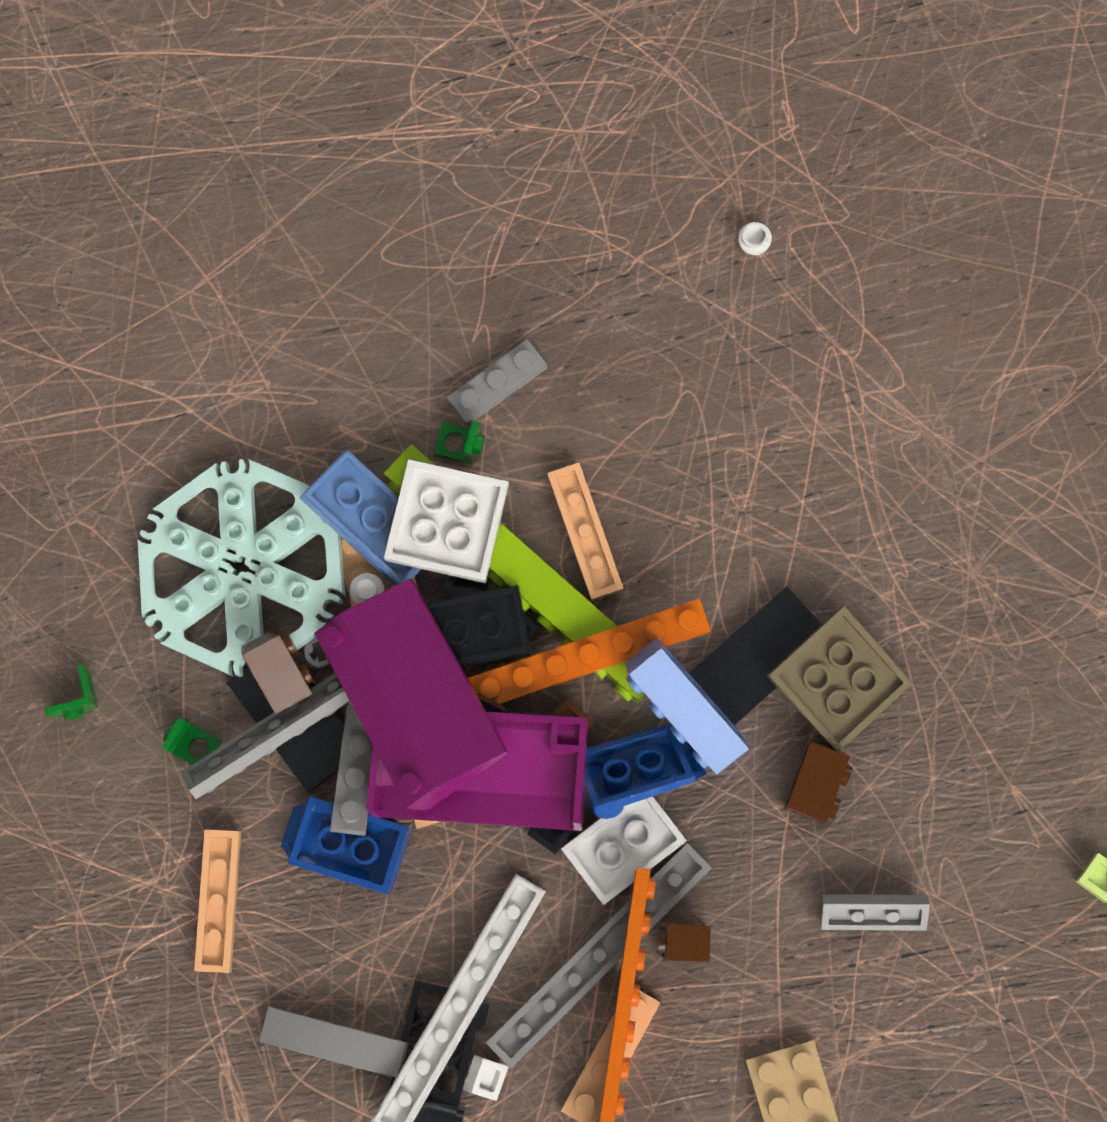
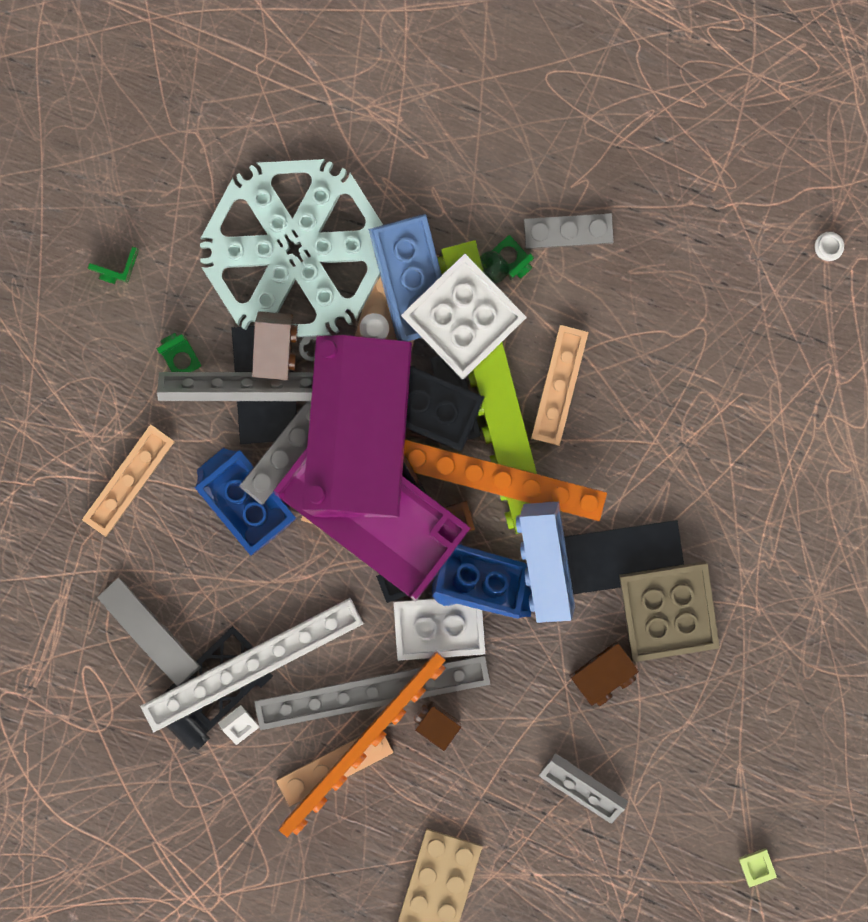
camera: 25 degrees right, 10 degrees up
none -> clear green piece [480,251,509,284]

